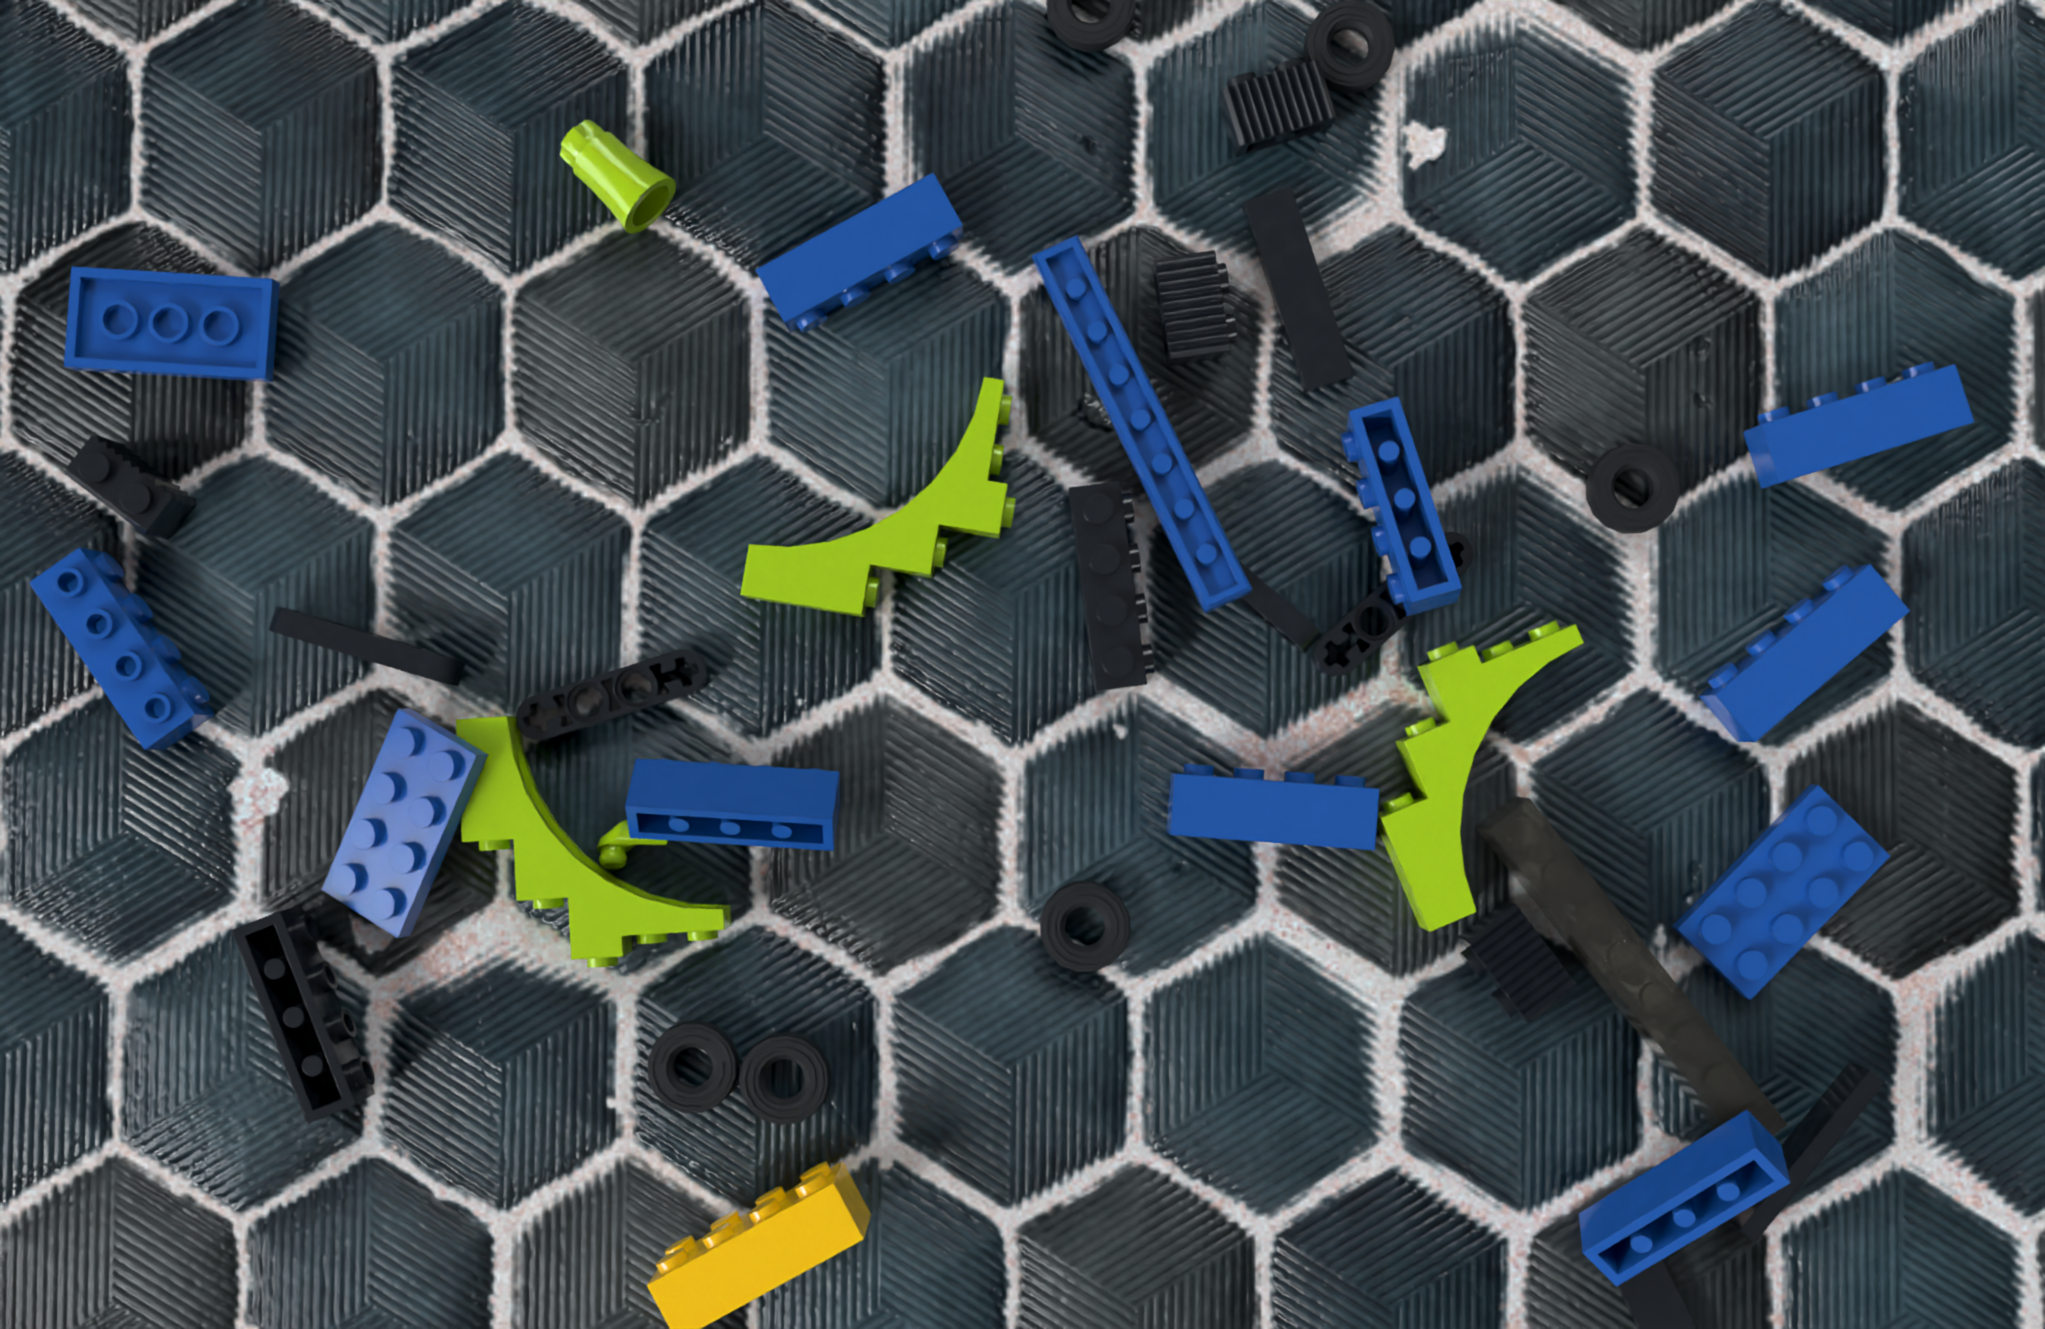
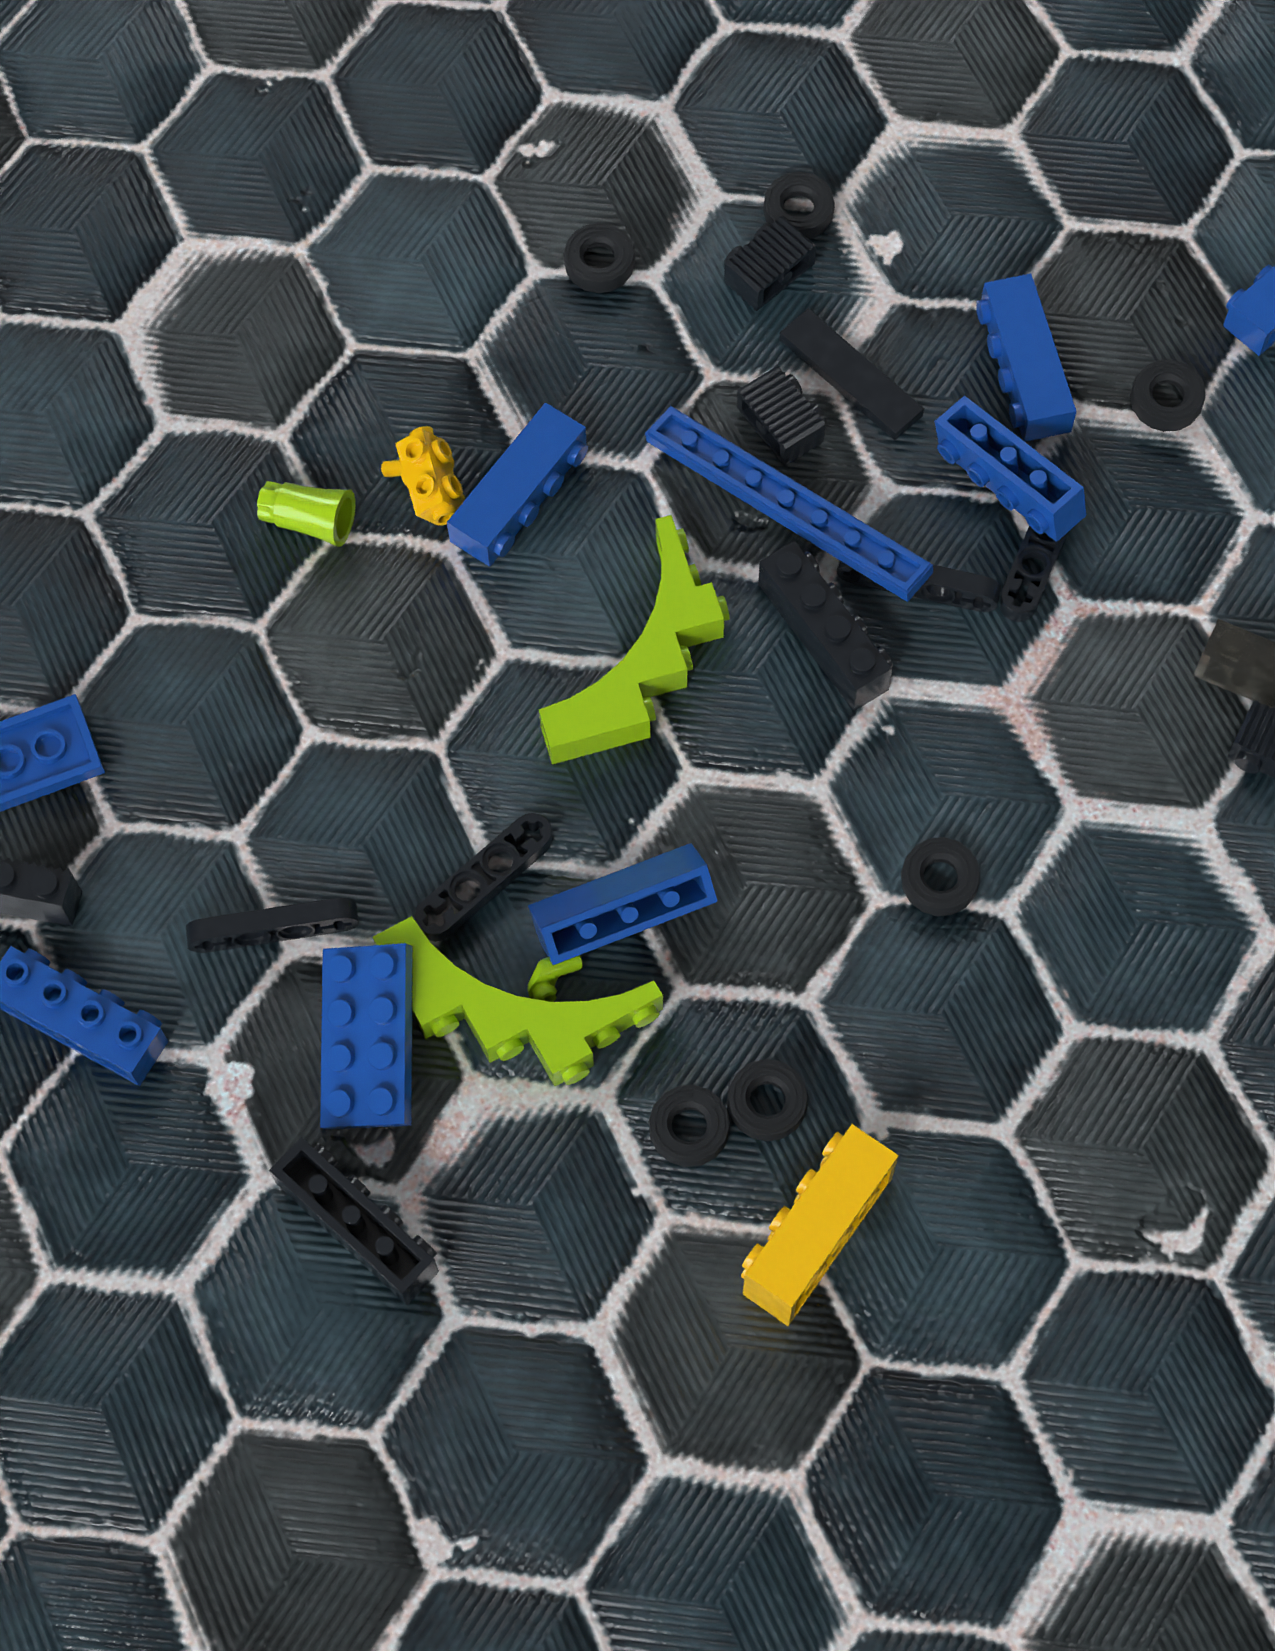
camera: 20 degrees left, 20 degrees down
blue brick [1167,764,1379,850] -> none
lime arch [1377,620,1584,932] -> none
none -> yellow brick [381,426,465,526]
none -> blue brick [976,273,1077,442]

